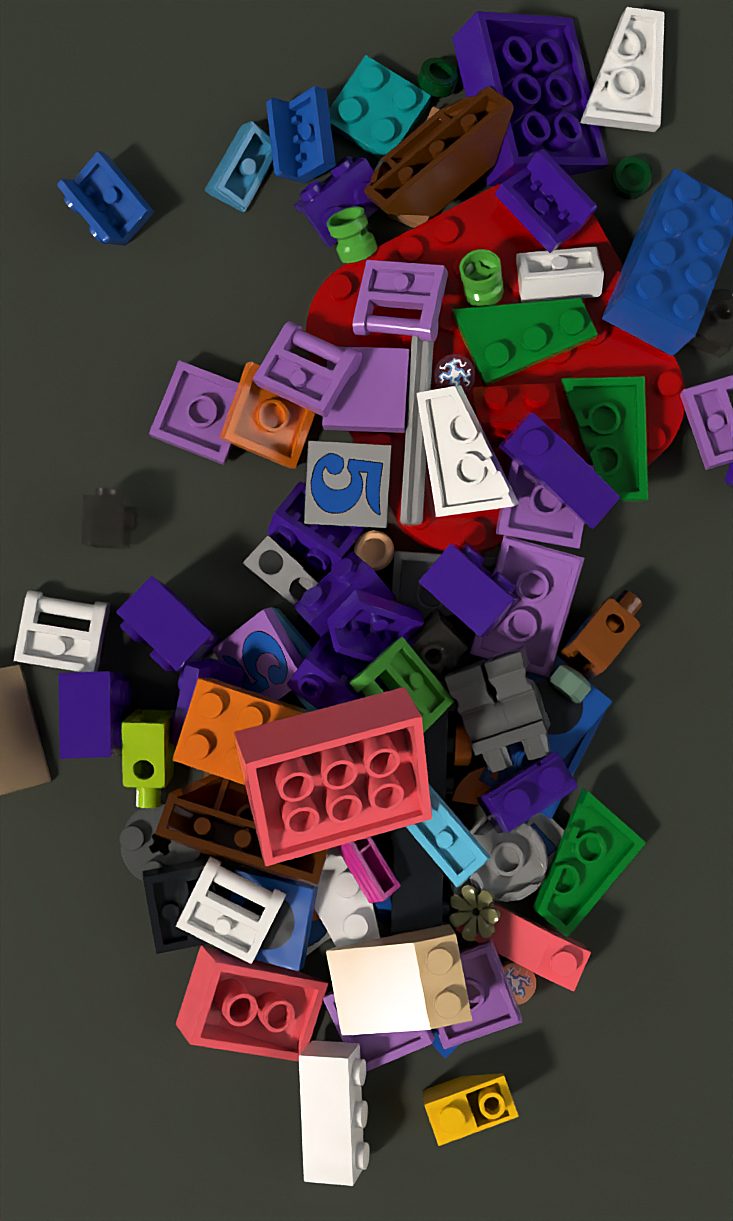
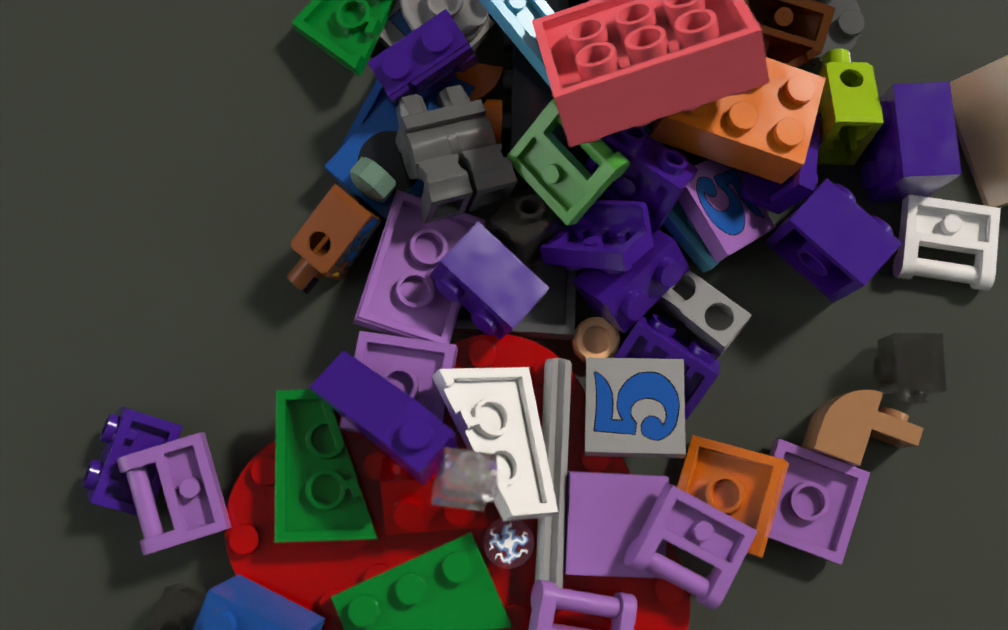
camera: 170 degrees right, 5 degrees down
none -> clear bracket [432,447,498,511]
none -> medium nougat brick [801,390,924,466]

